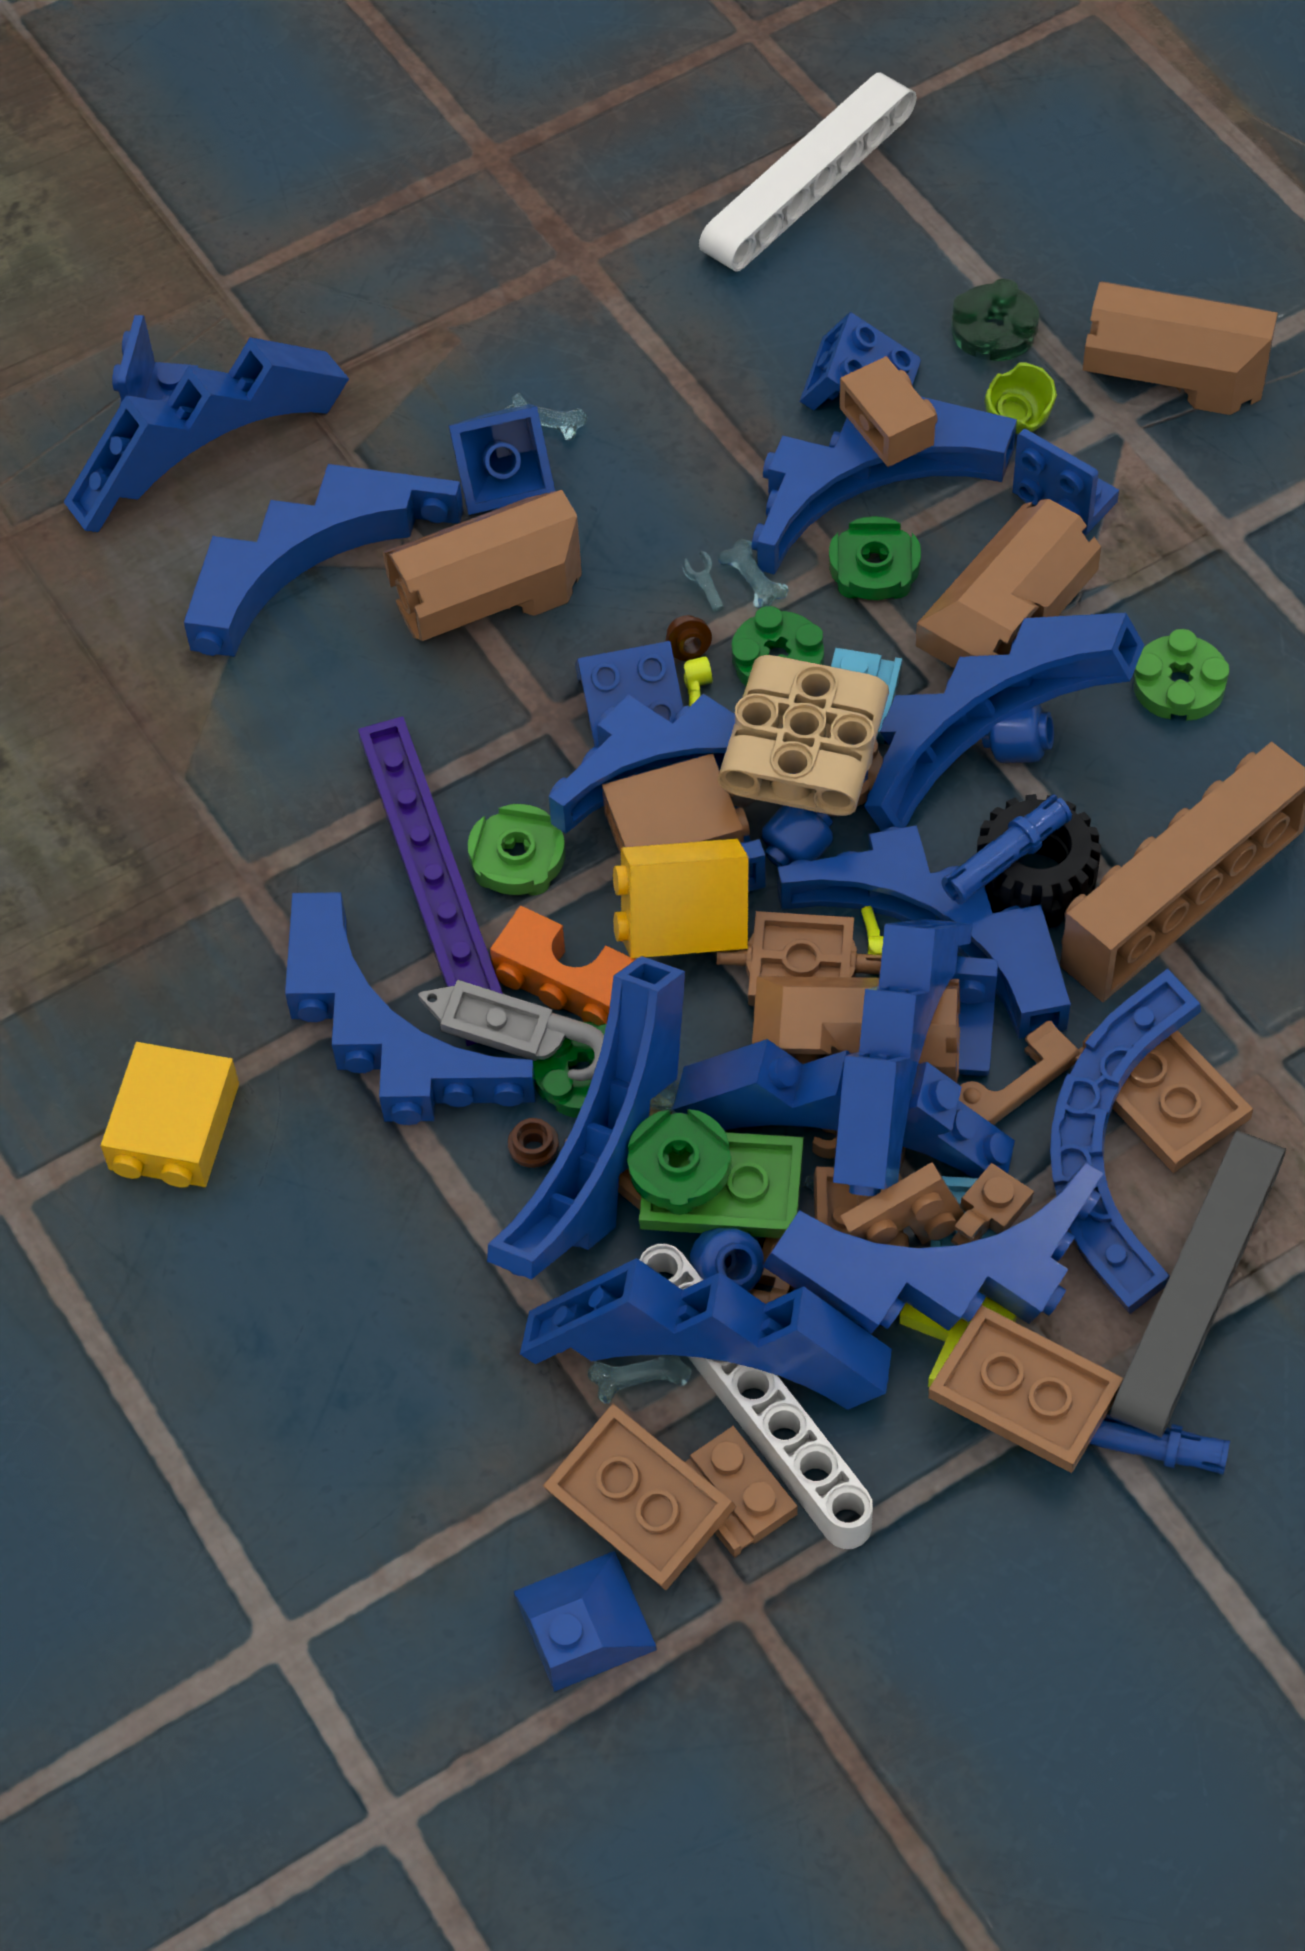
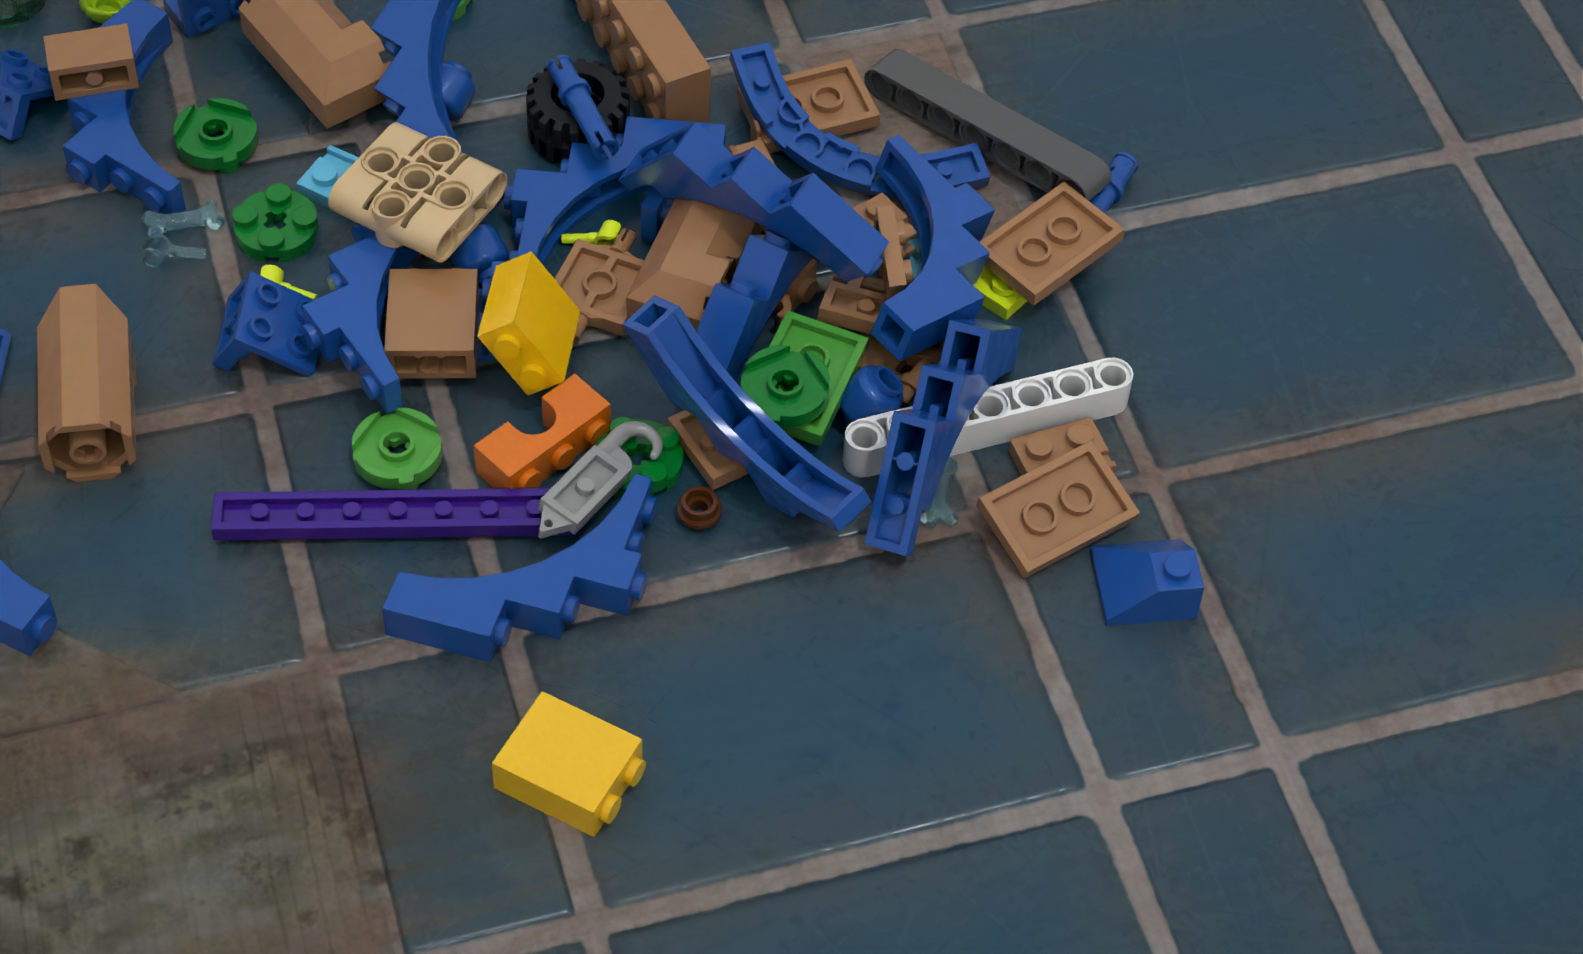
camera: 80 degrees left, 5 degrees down
reddish brown plate [665,615,712,661] -> none

